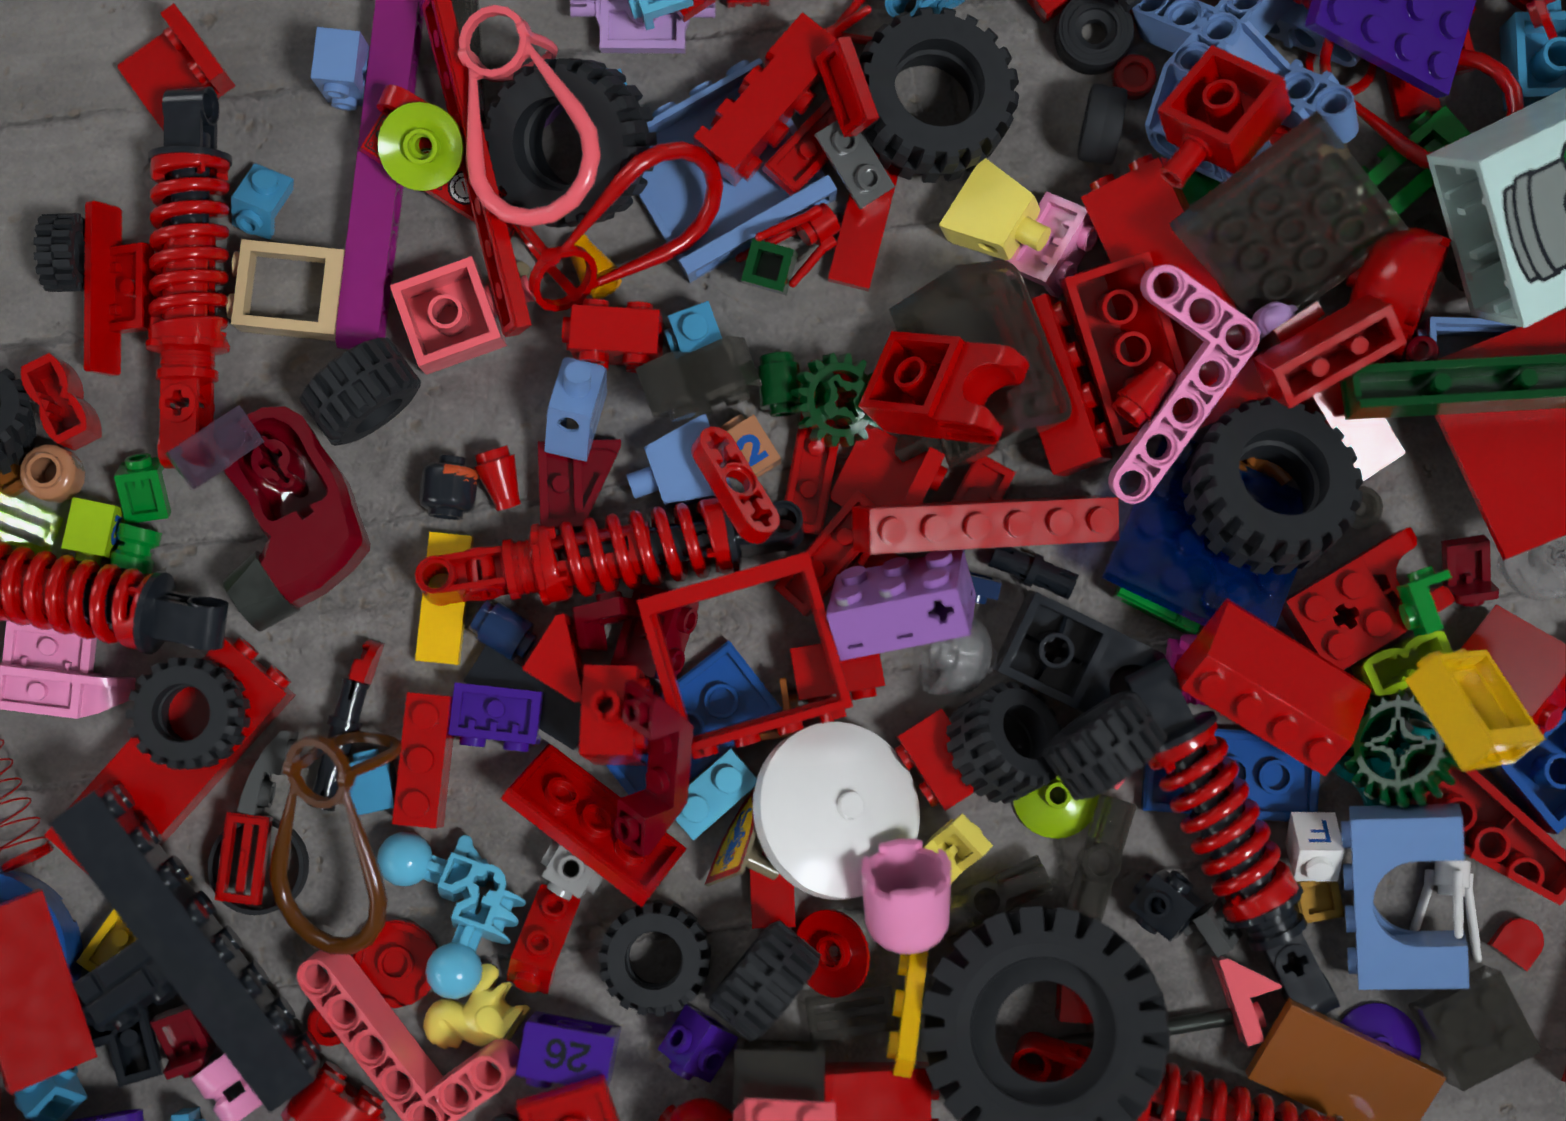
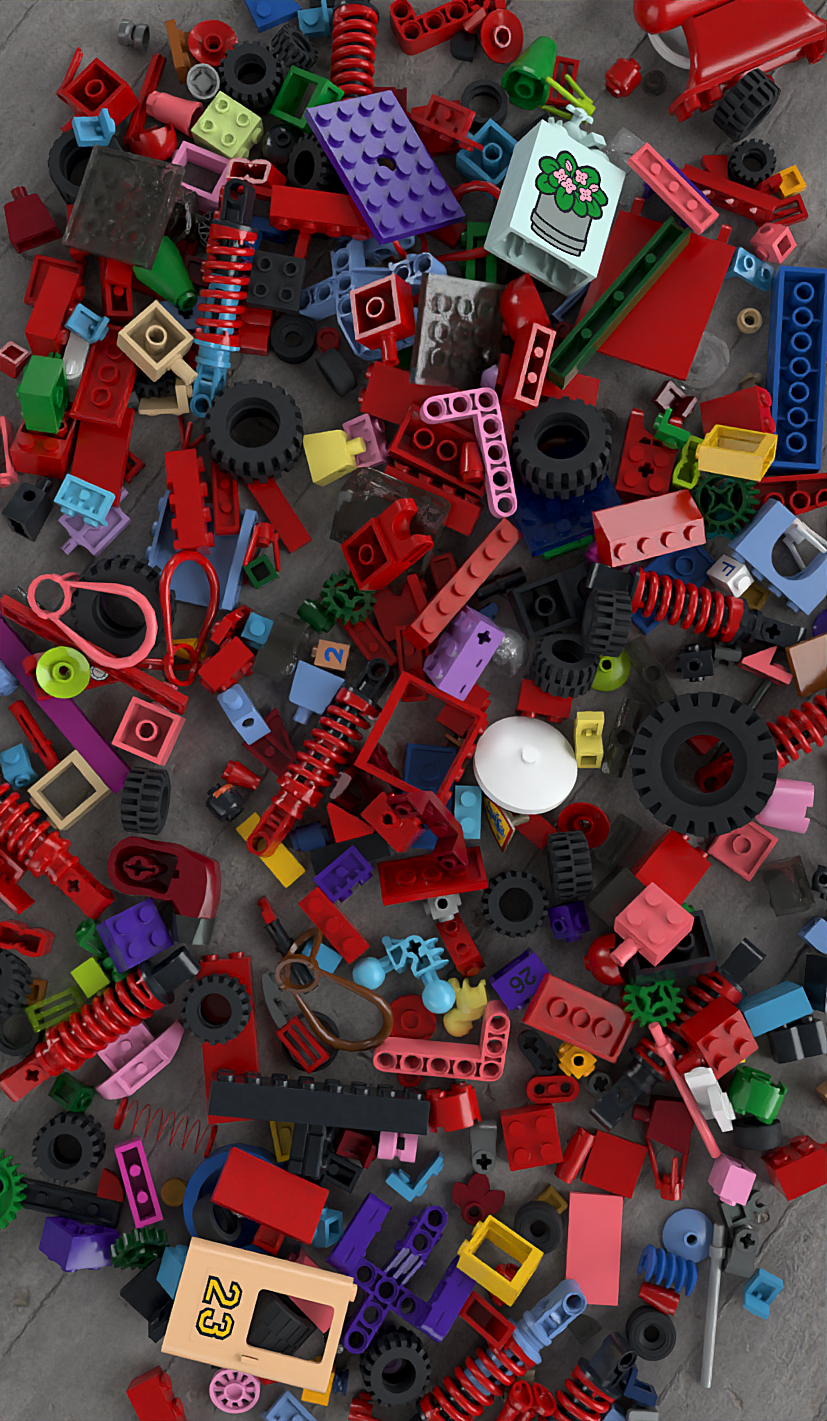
camera: 50 degrees left, 0 degrees up
nougat head [20,444,85,503] -> none
clear purple brick [165,405,265,491] -> none
red beam [691,426,780,544] -> none
dark grey hinge [814,120,895,209] -> none
red tile [815,36,879,138] -> none
bright pink cylinder [861,839,951,954] -> none
yellow plate [887,949,929,1078] -> none
none -> red pin [8,700,61,772]
none -> dark purple brick [96,898,175,974]
none -> red wing [210,605,253,646]

